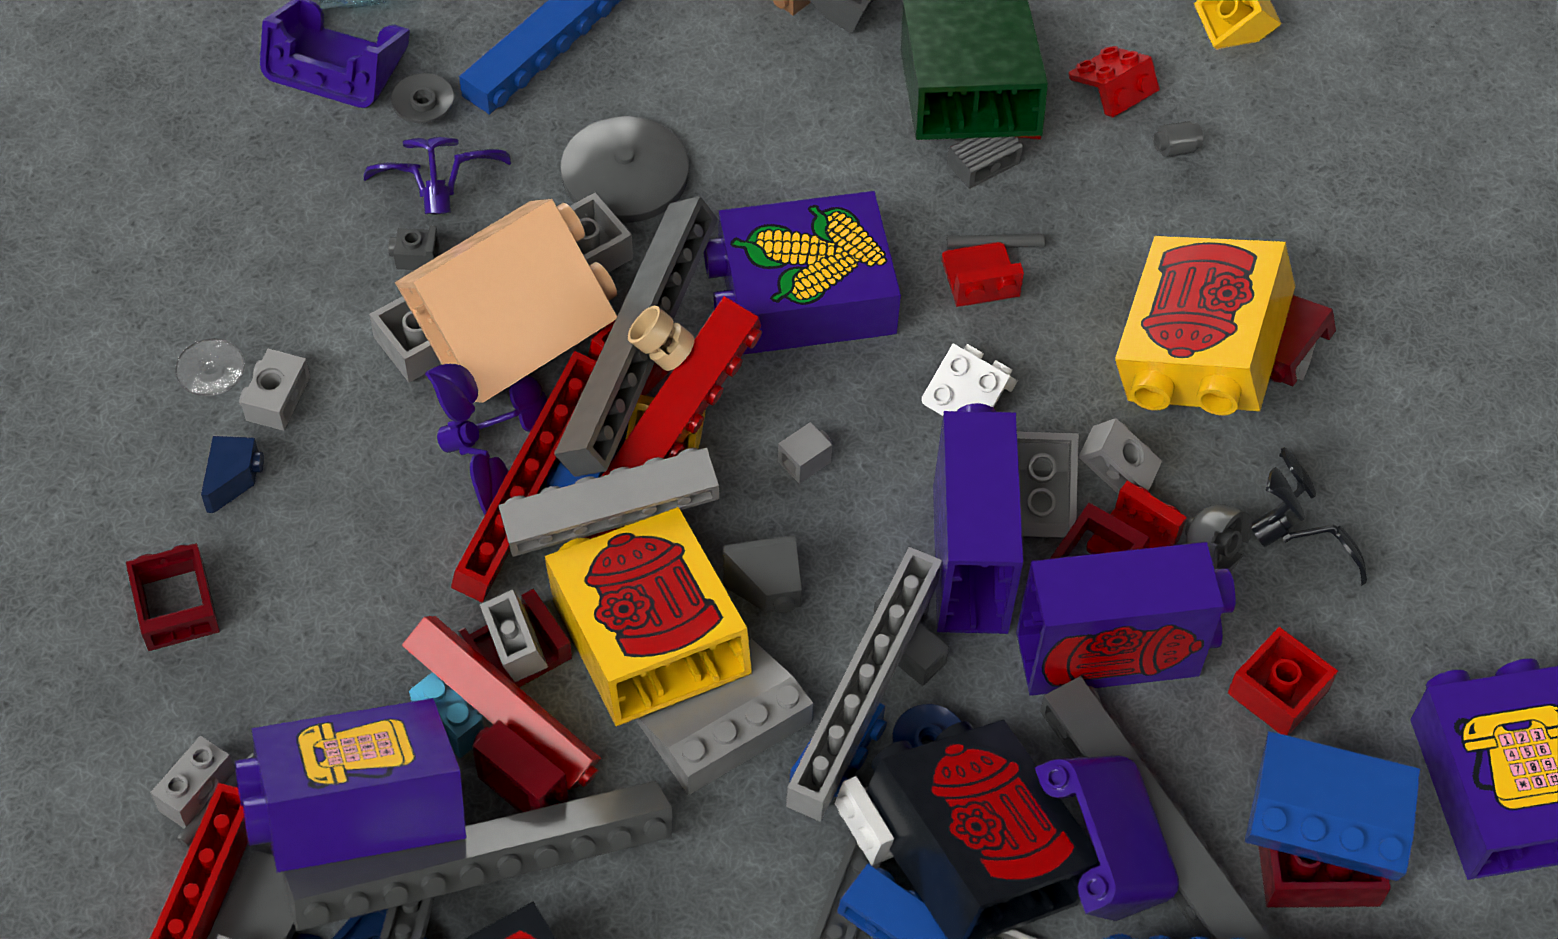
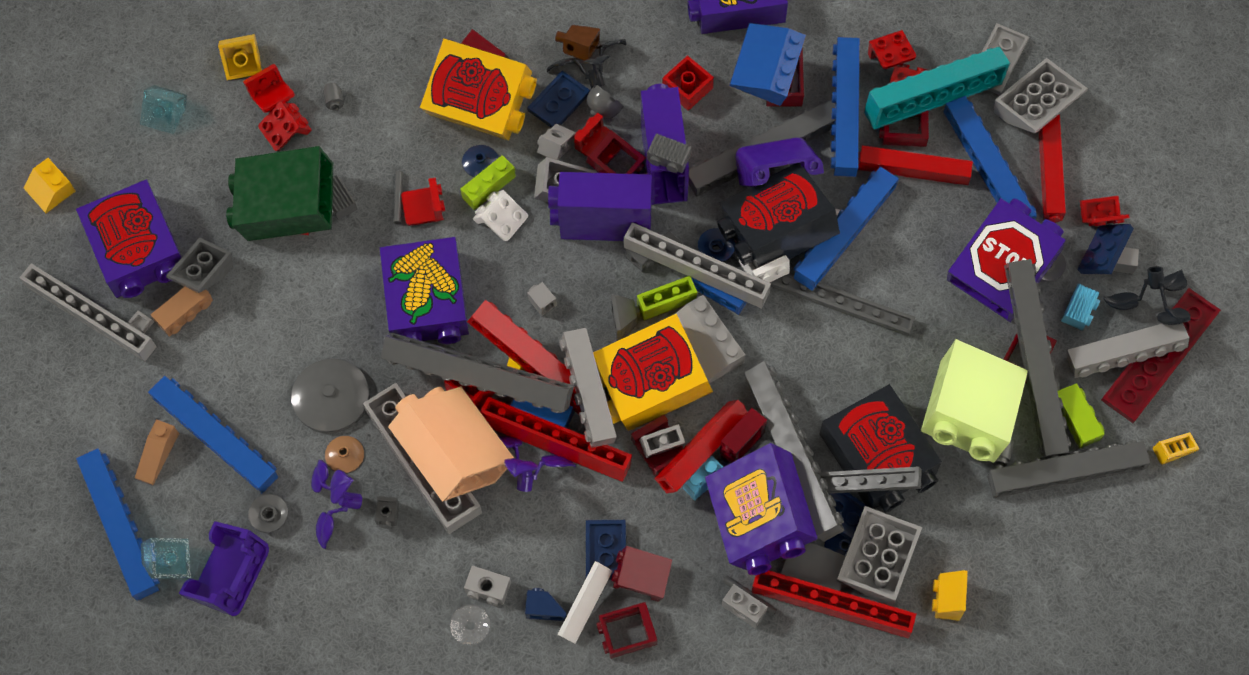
camera: 85 degrees left, 10 degrees up
tan wheel [628,305,695,371] -> none
none -> red bracket [243,64,295,113]
none -> medium nougat dish [325,436,364,473]
none -> lime brick [460,155,516,210]
none -> dark blue dish [462,145,498,177]
none -> dark blue plate [527,71,590,128]
none -> reddish brown torso [555,25,600,60]
none -> white tile [558,561,612,644]
none -> dark blue plate [586,520,626,580]
none -> dark red panel [611,546,672,602]
none -> lime brick [637,276,697,320]
none -> dark grey brick [647,134,692,173]

